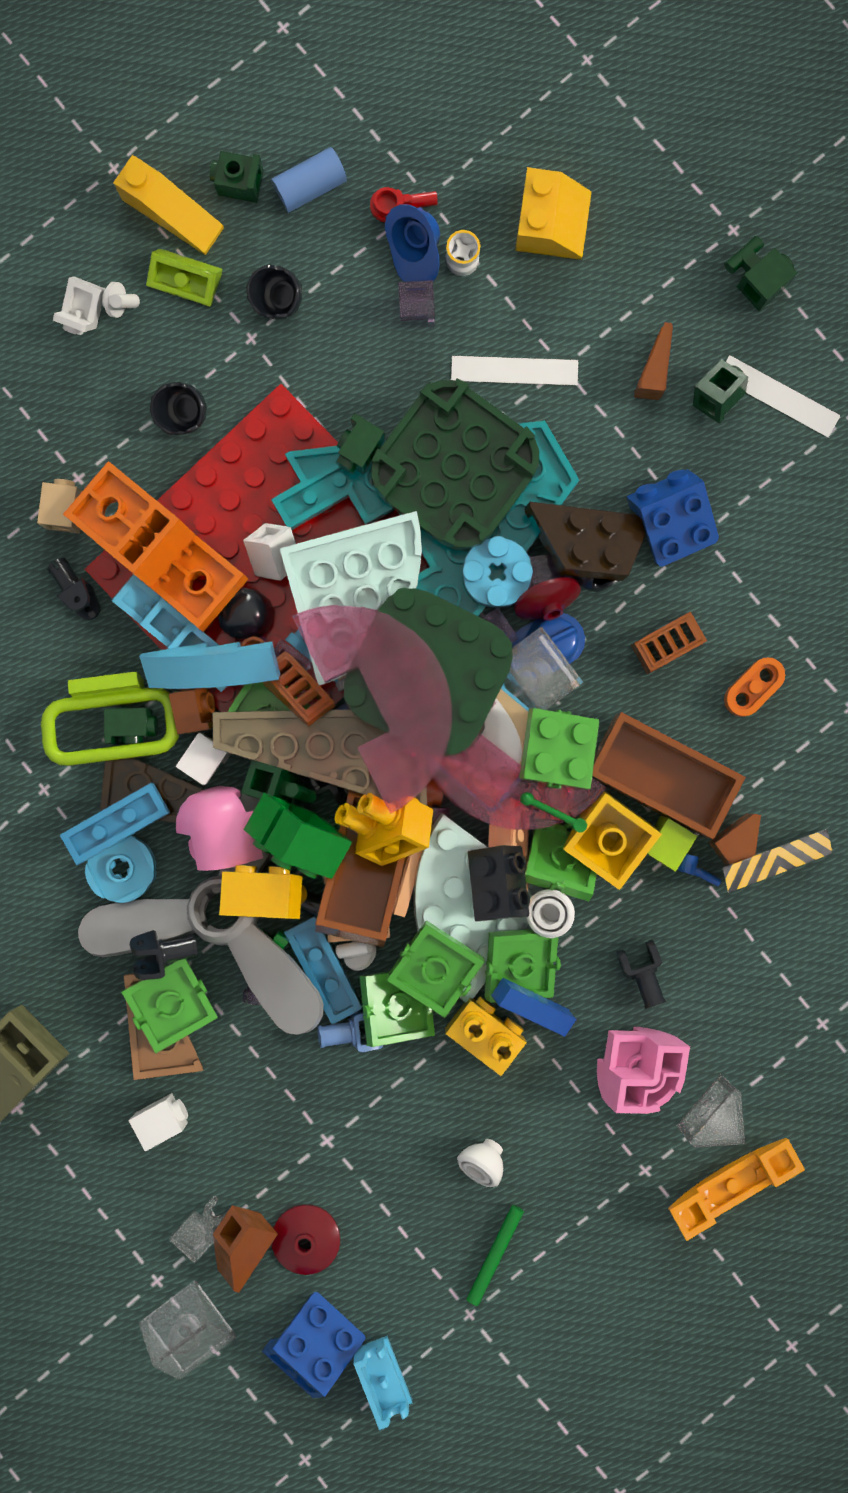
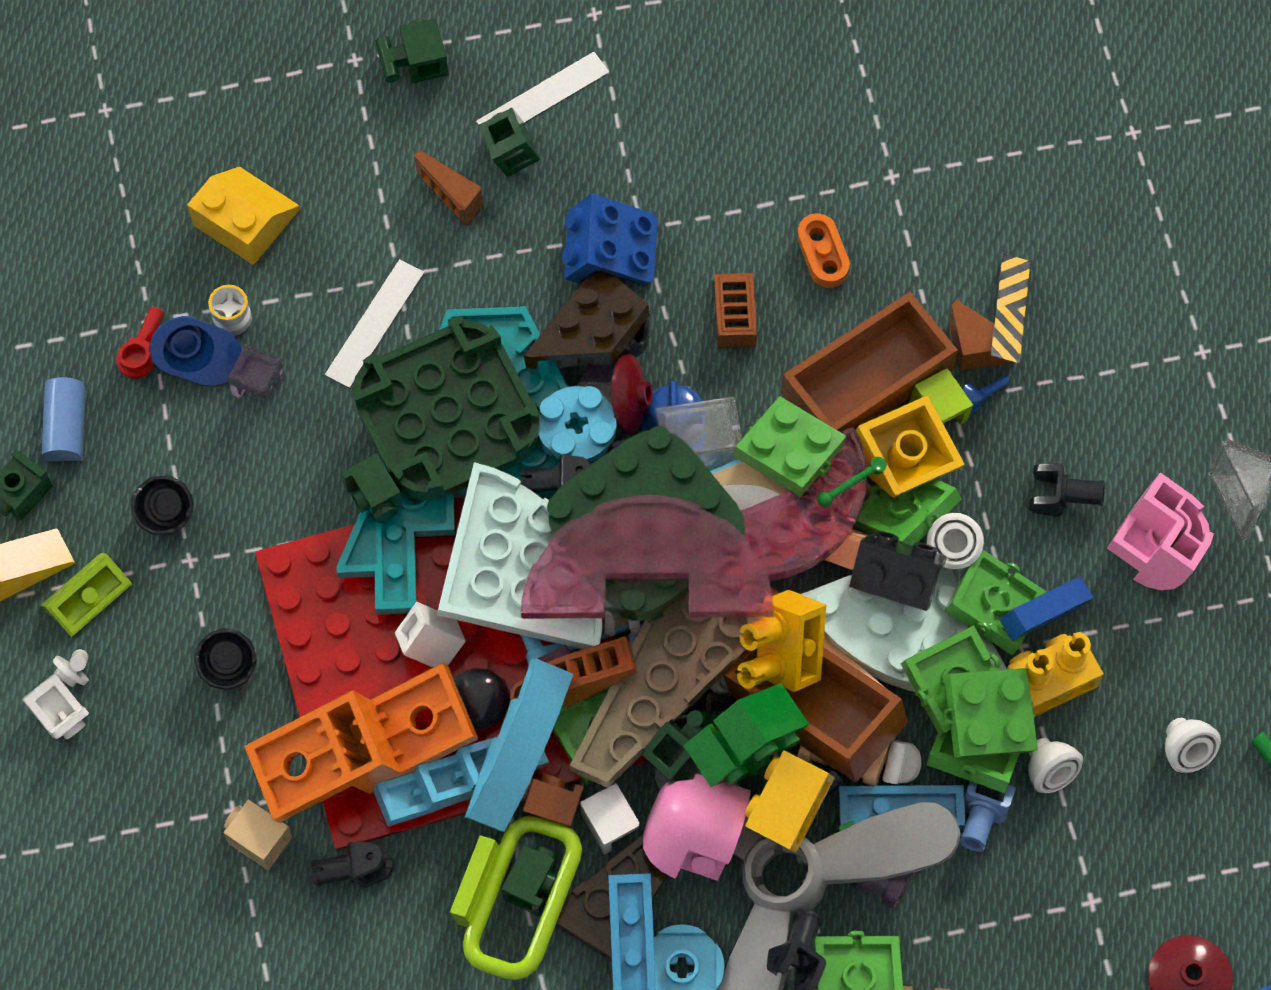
camera: 60 degrees left, 20 degrees down
none -> black piece [521,454,590,493]
none -> bright green plate [944,668,1038,759]
none -> white brick [1028,738,1083,793]

